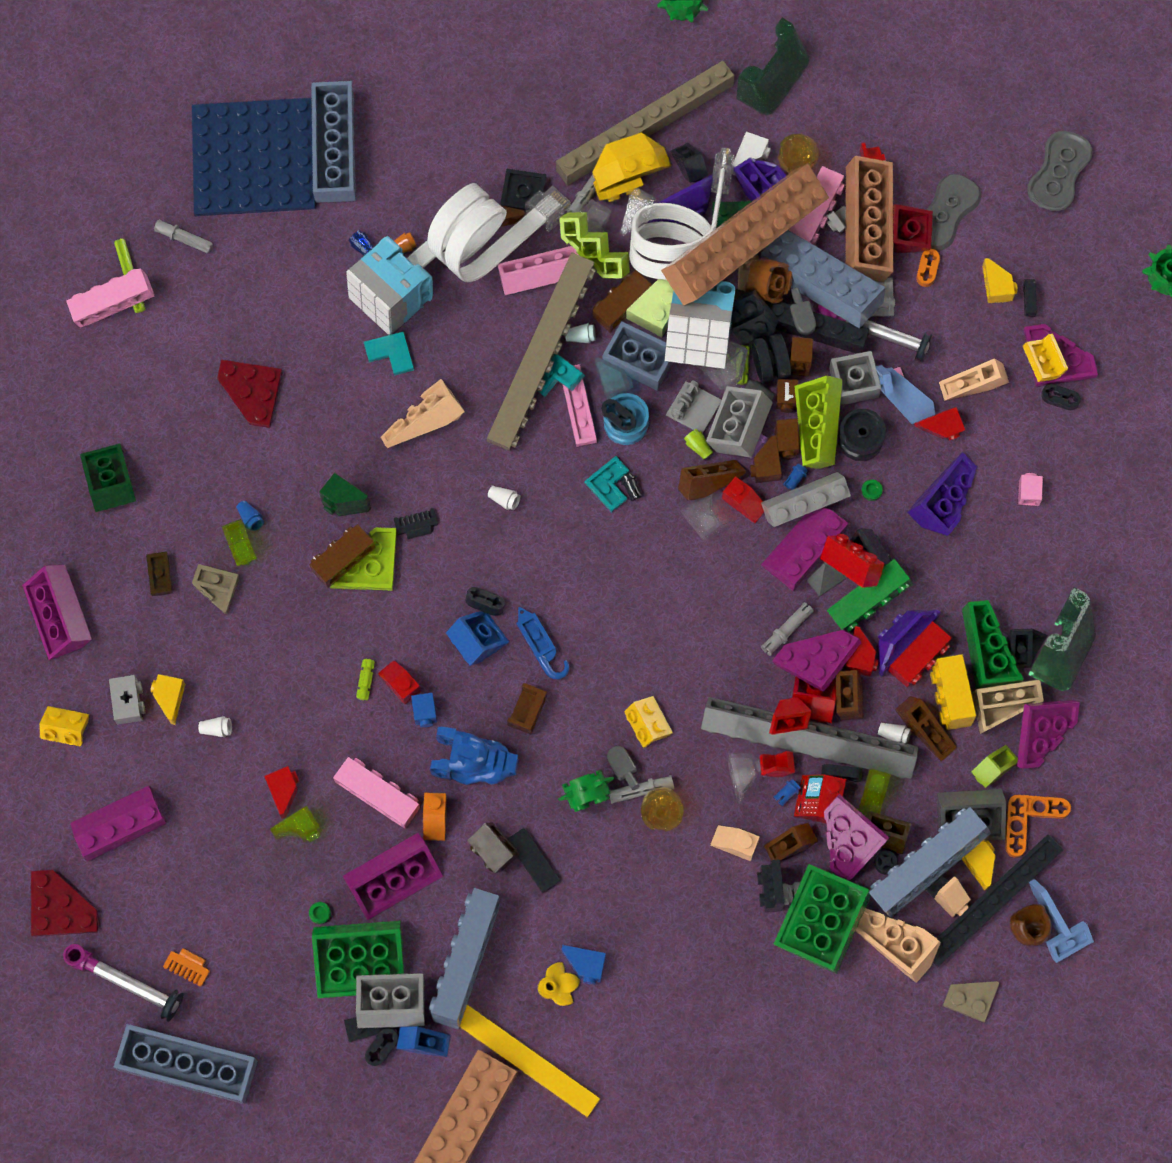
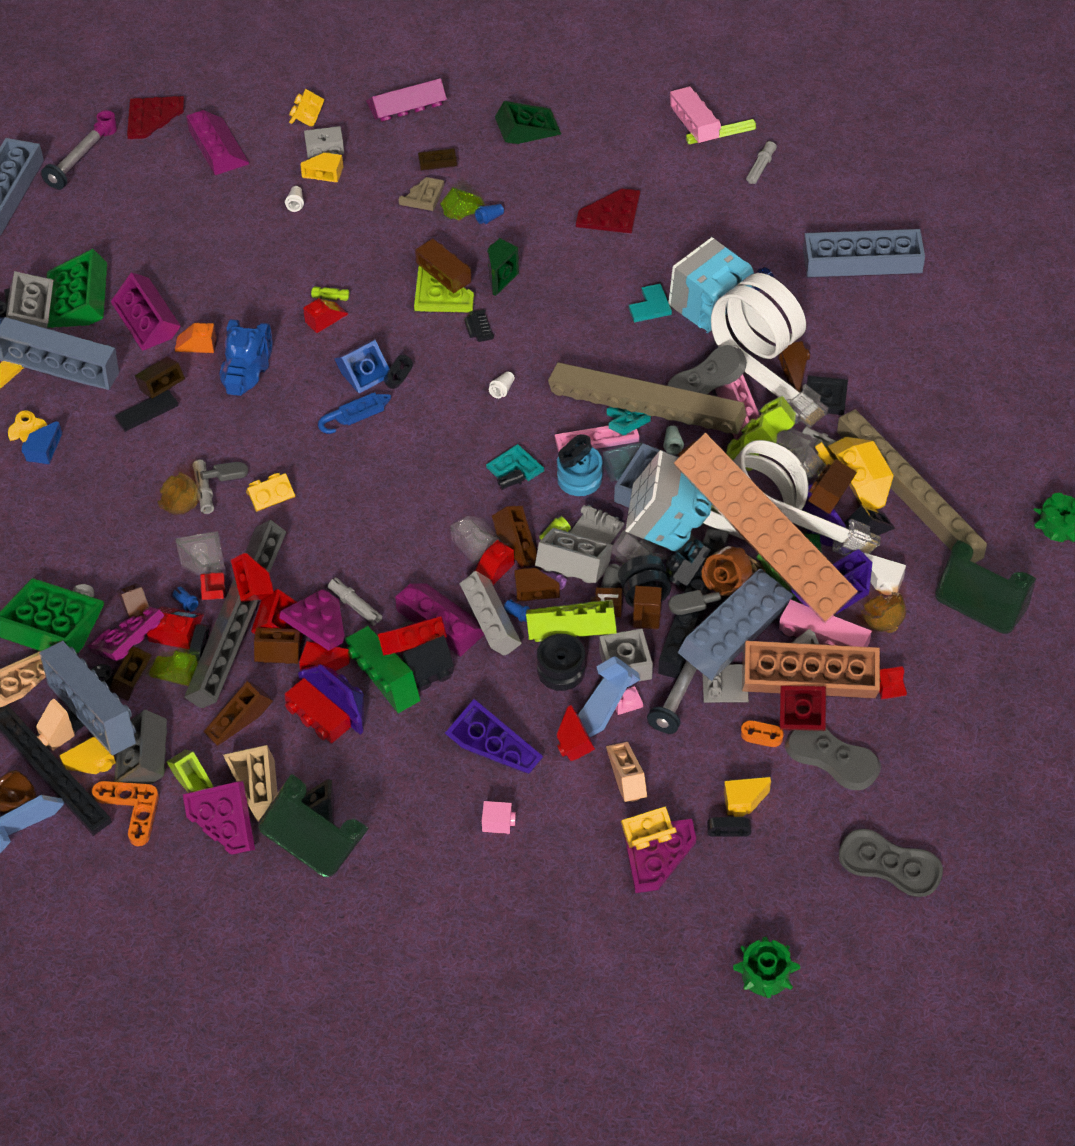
camera: 90 degrees right, 20 degrees down
orange piece [163,948,210,987] -> none
dark blue plate [192,98,315,216] -> none
red slope [264,766,299,819] -> none
clear neon green arch [270,806,322,842] -> none
green tile [309,902,331,924] -> none
bright pink brick [333,757,420,829] -> none
light nougat wedge [381,379,465,448] -> none
blue brick [411,693,437,728] -> none
reddish brown panel [507,683,547,735] -> none
green brick [558,769,614,812] -> none
light nougat slope [711,825,759,861] -> none
black plate [757,860,784,913] -> none
reddish brown slope [774,418,799,460] -> none
green tile [861,480,883,501] -> none
white cone [878,723,911,744] -> none
yellow brick [930,654,976,730] -> none
green wedge [962,600,1024,689] -> none
black beam [1041,384,1081,411] -> none
none -> dark grey plate [667,345,747,394]
none -> reddish brown brick [808,459,857,514]

